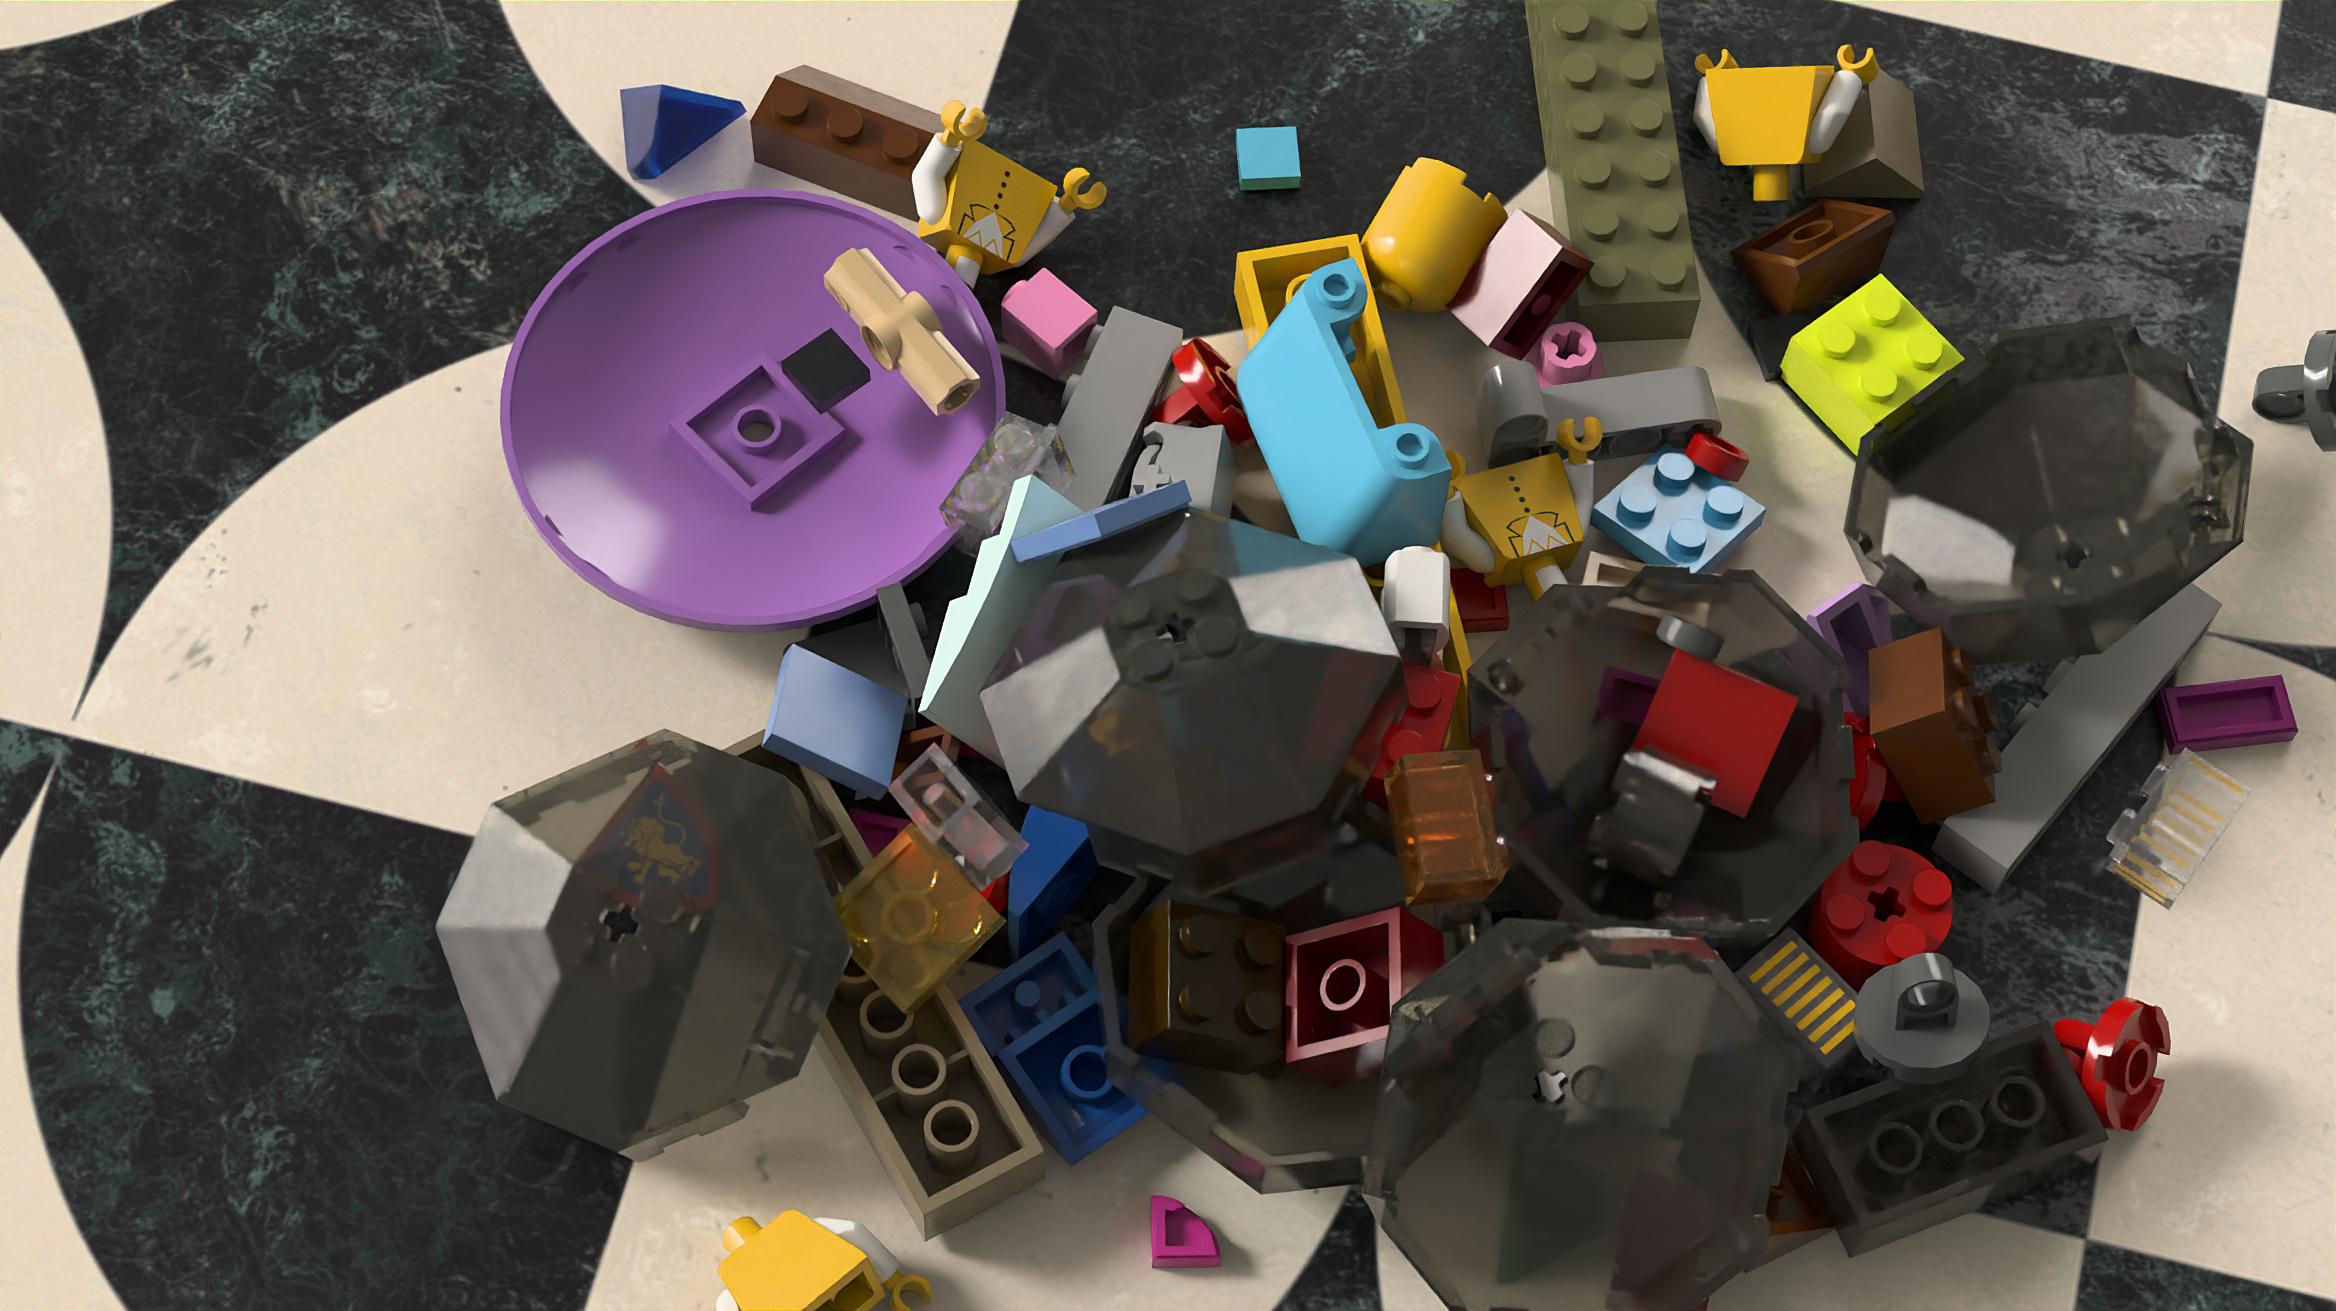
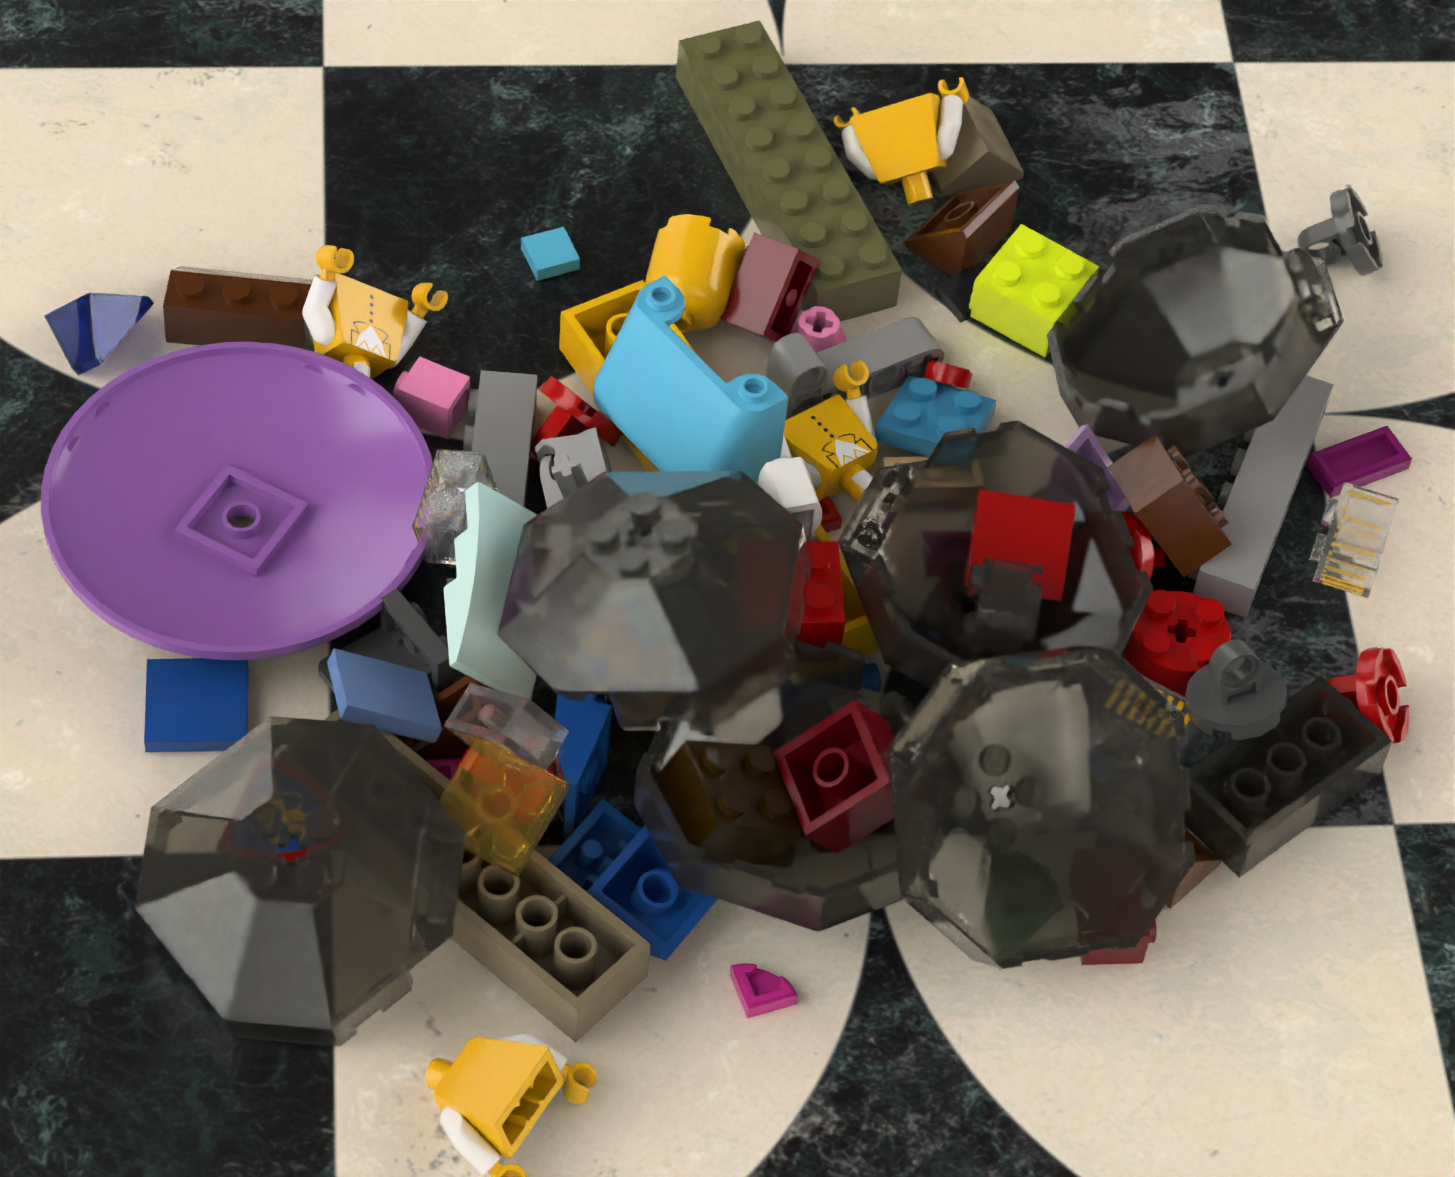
camera: 20 degrees left, 10 degrees down
black tile [781,328,871,415] -> none
tan piece [824,248,980,416] -> none
medium blue tile [1010,479,1192,564] -> none
clear orange brick [1383,749,1508,906] -> none
dark grey tile [1656,612,1726,661] -> none
none -> blue tile [144,658,248,752]

